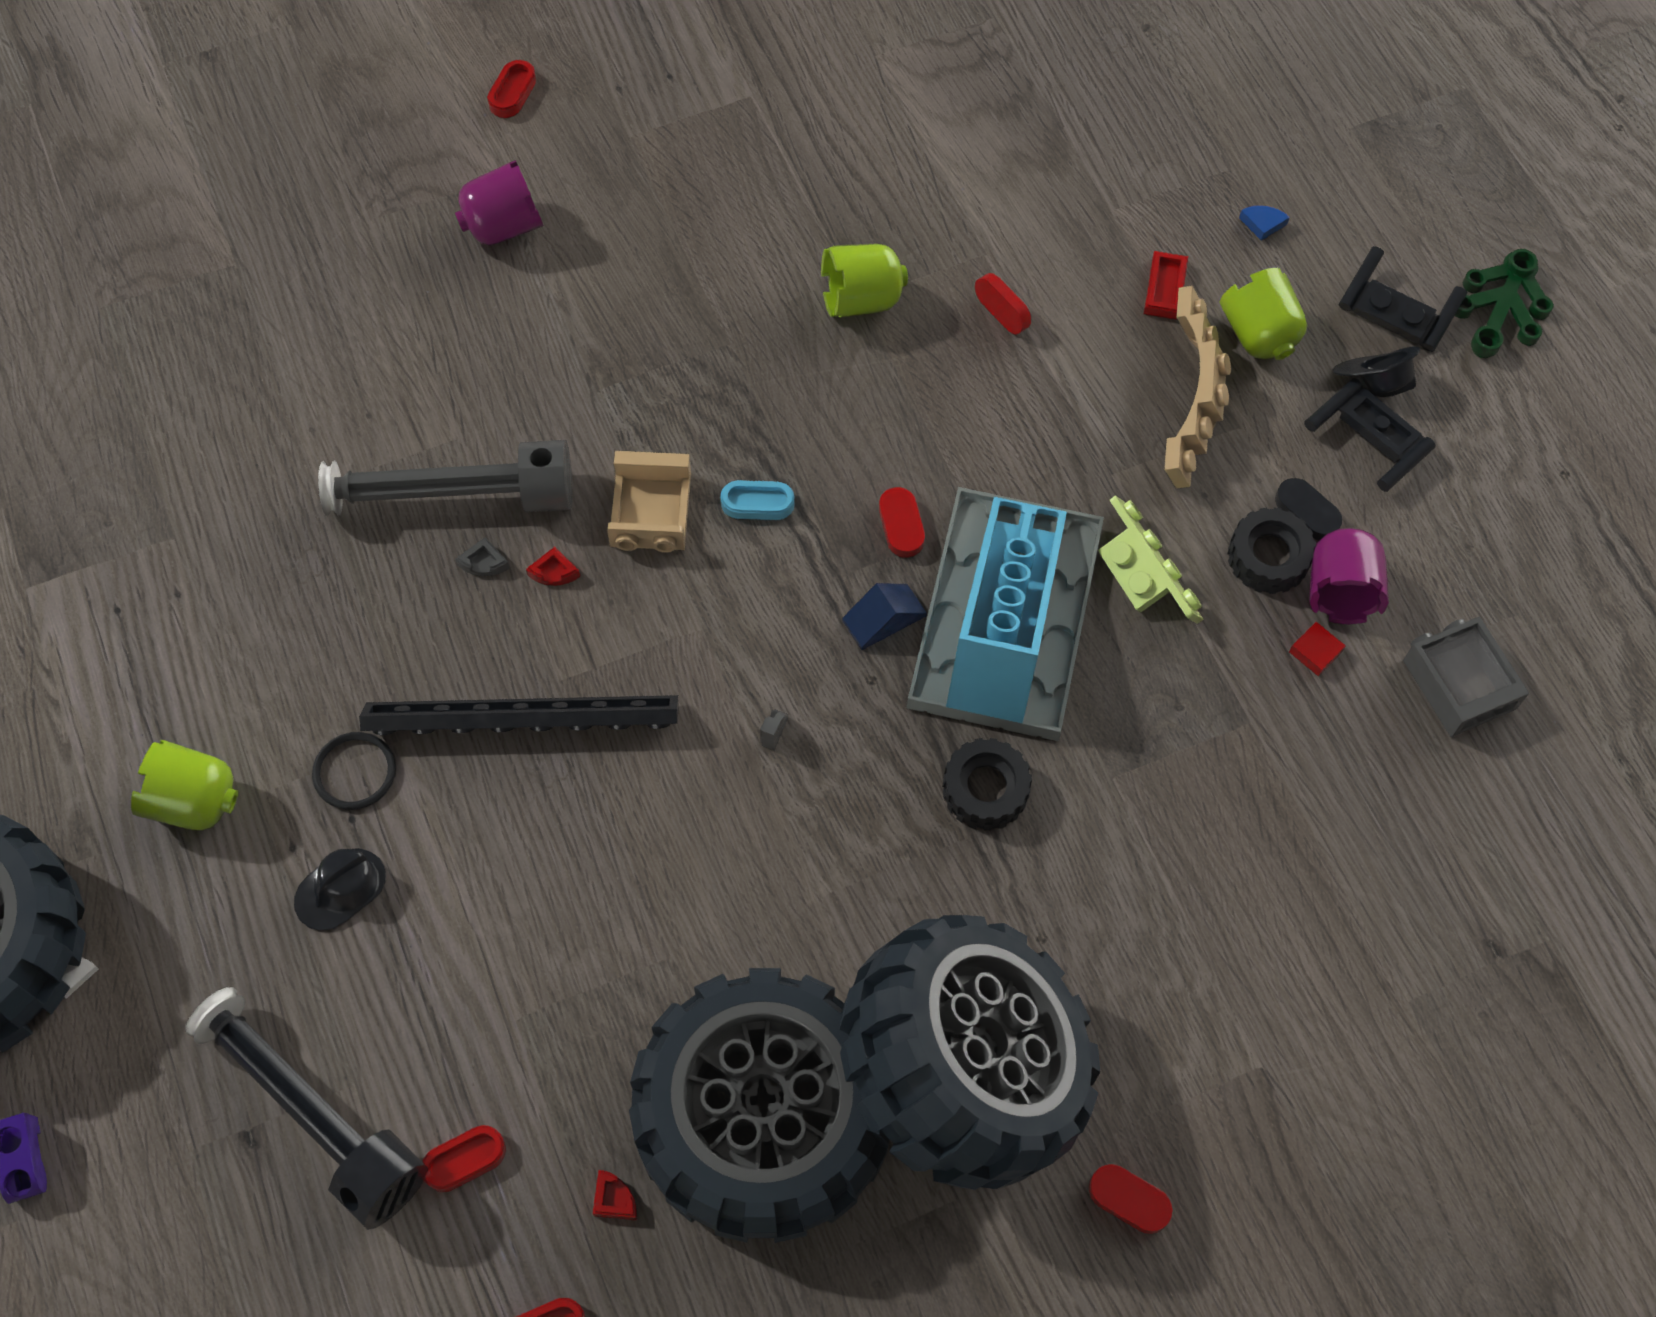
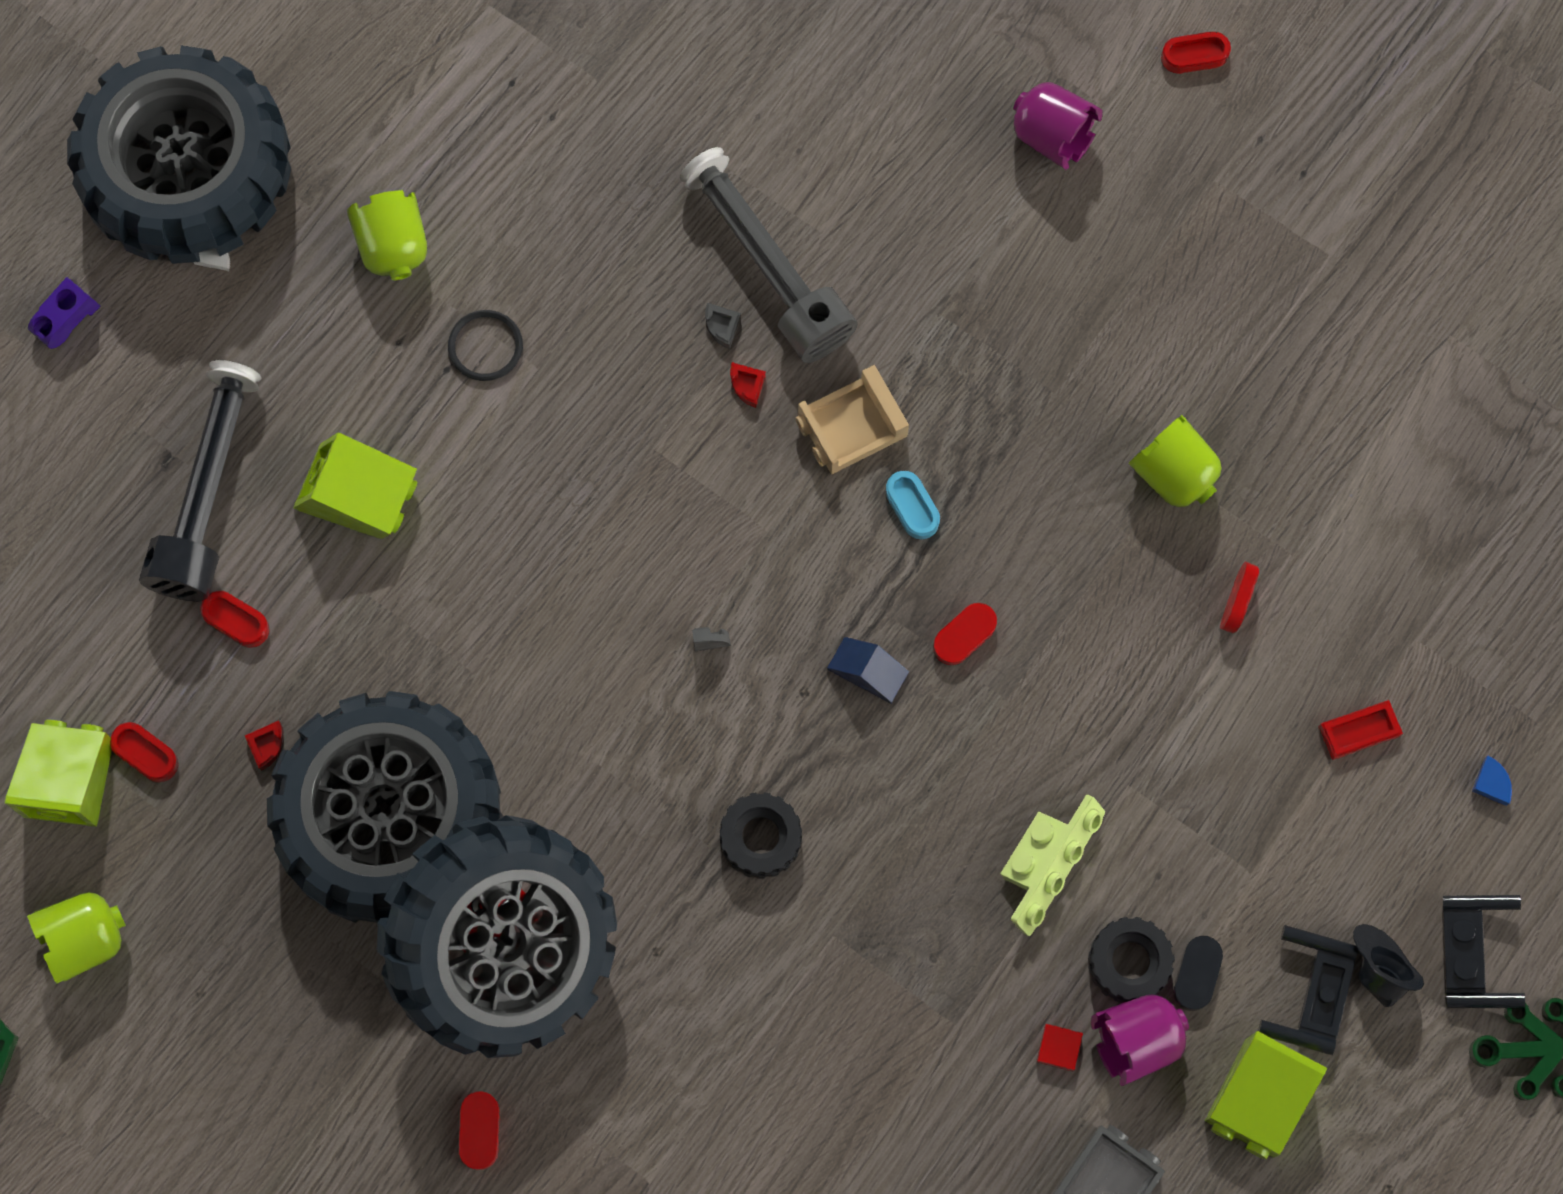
camera: 60 degrees right, 10 degrees up
black piece [294,848,386,931] -> none
black plate [359,695,679,735] -> none
piece [906,487,1104,741] -> none
tan piece [1164,286,1231,489] -> none
lime cylinder [1219,267,1307,360] -> none
none -> lime slope [293,432,417,539]
none -> lime slope [1205,1031,1327,1160]

